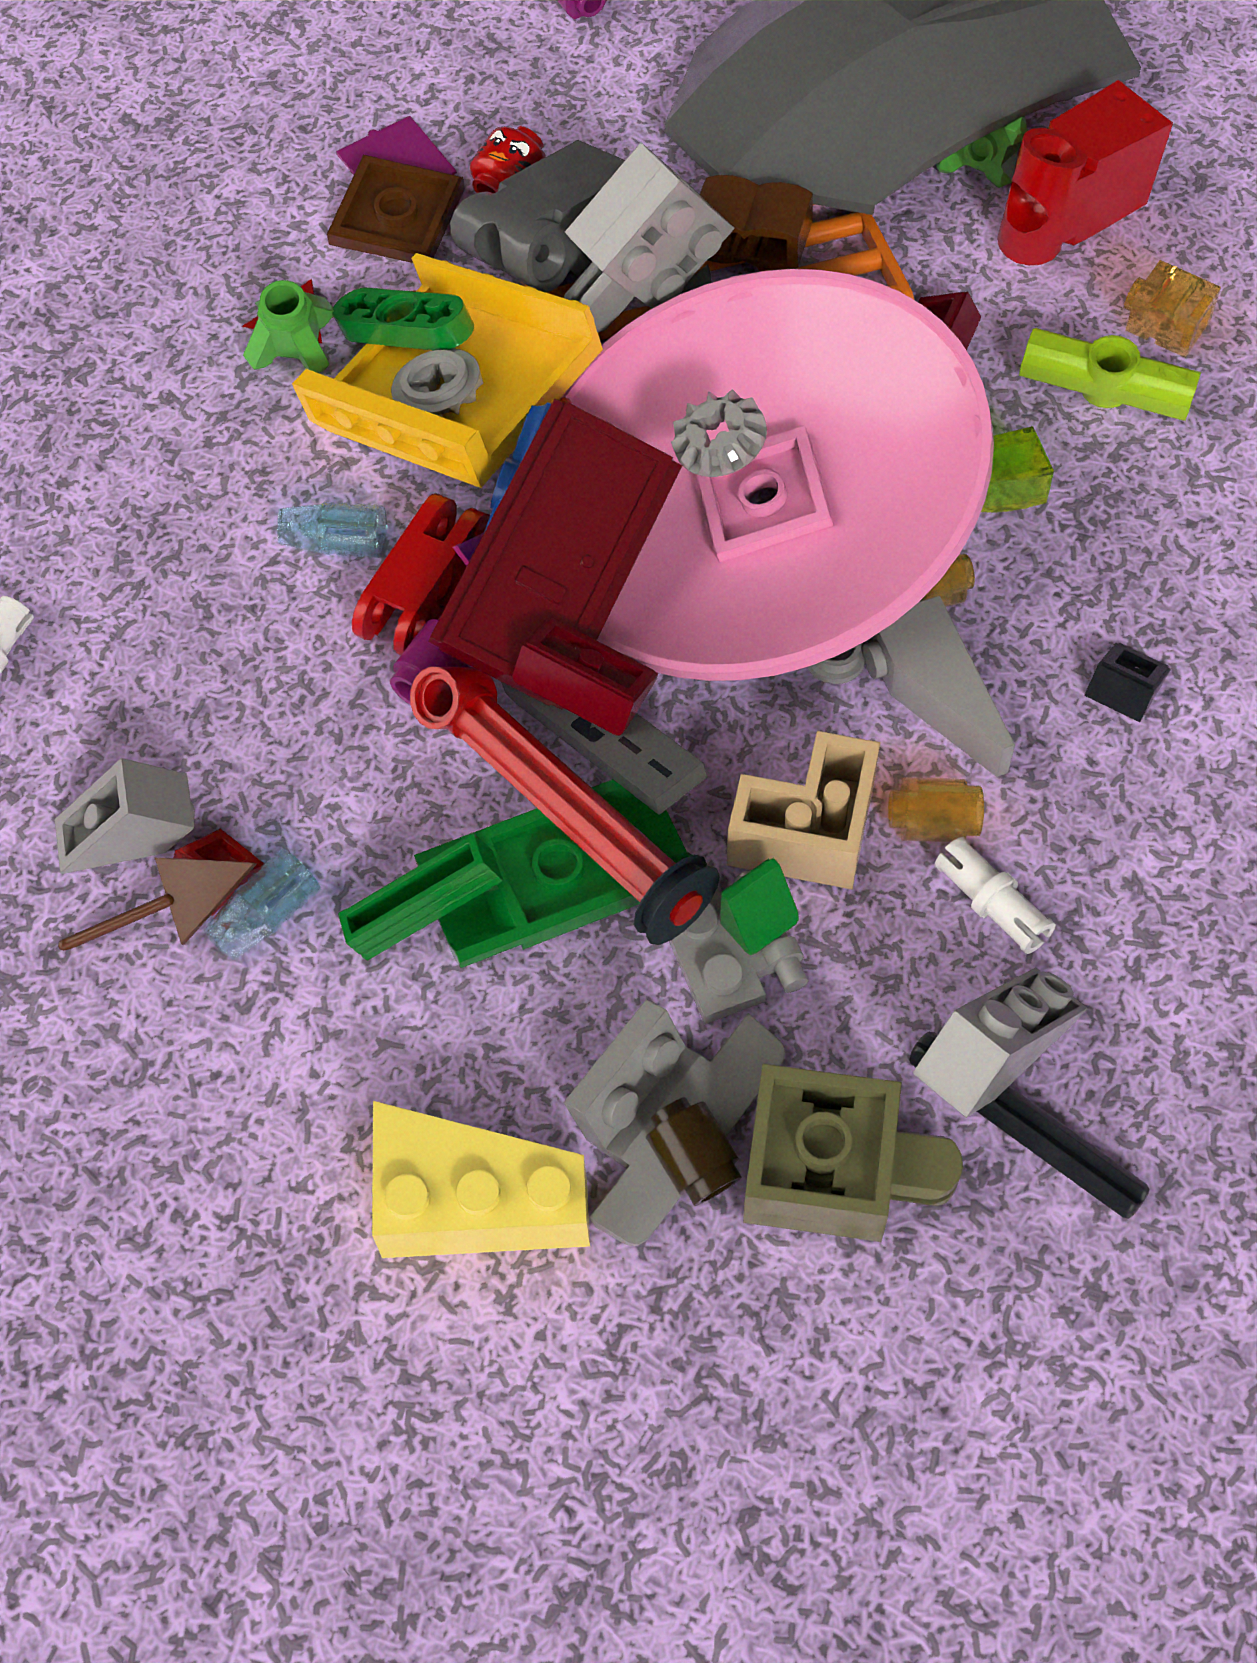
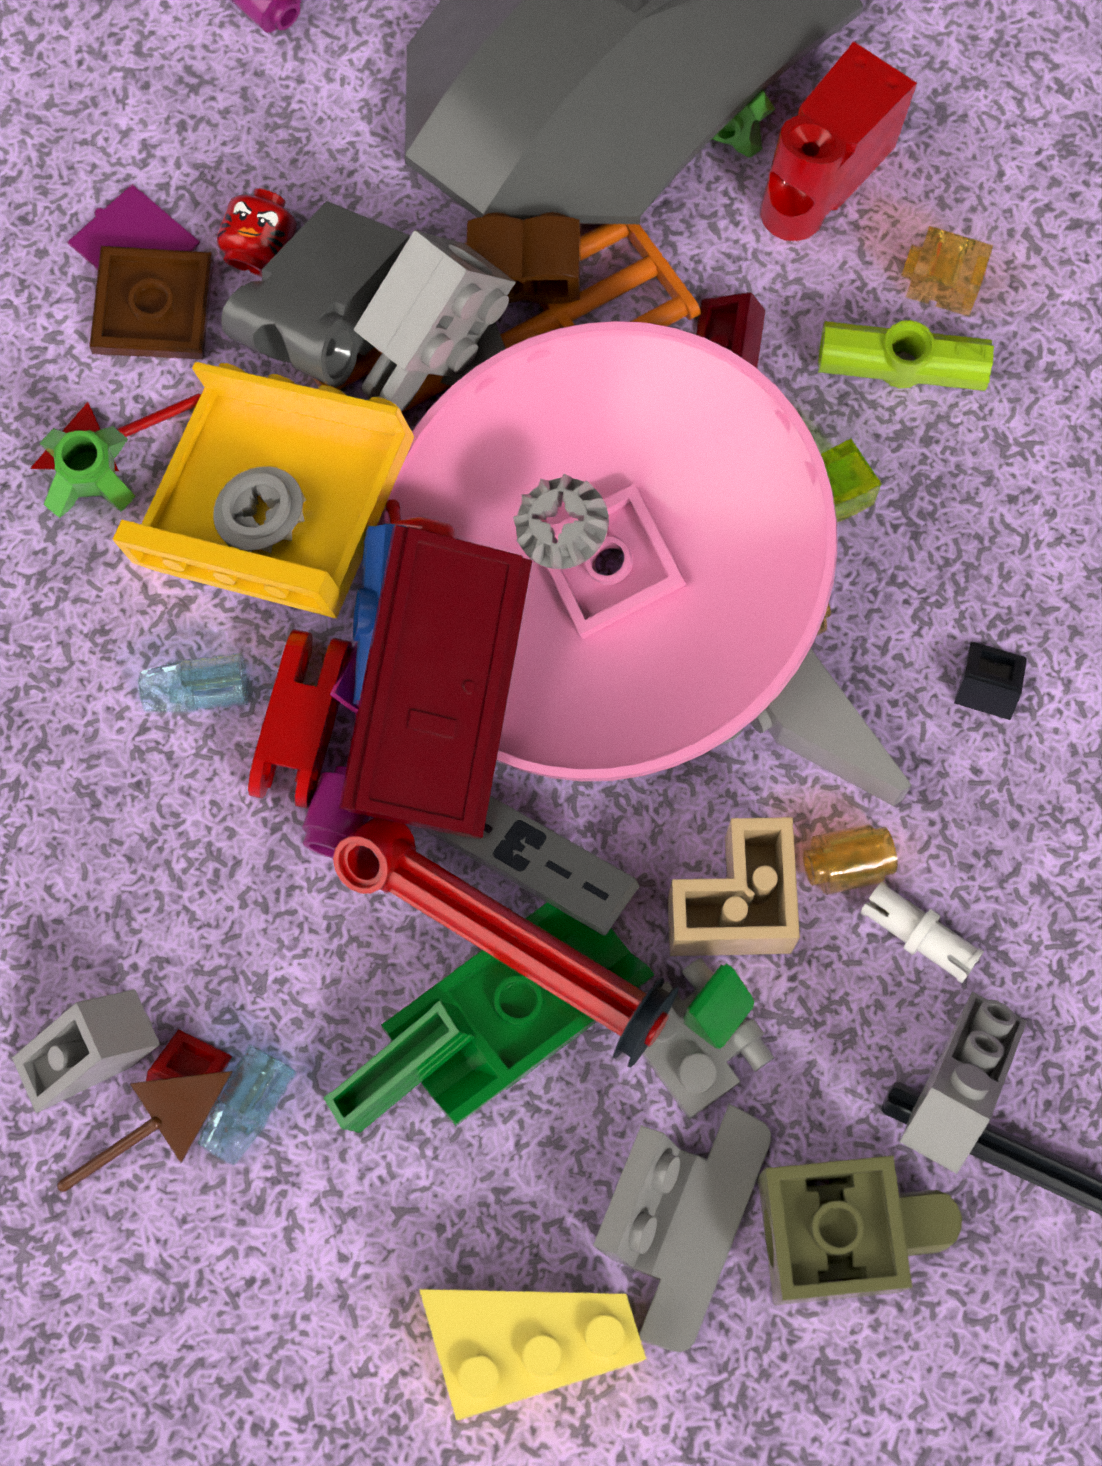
camera: 20 degrees left, 10 degrees up
green beam [332,287,474,351] -> none
dark red slope [512,617,659,736] -> none
dark brown brick [646,1097,742,1206] -> none

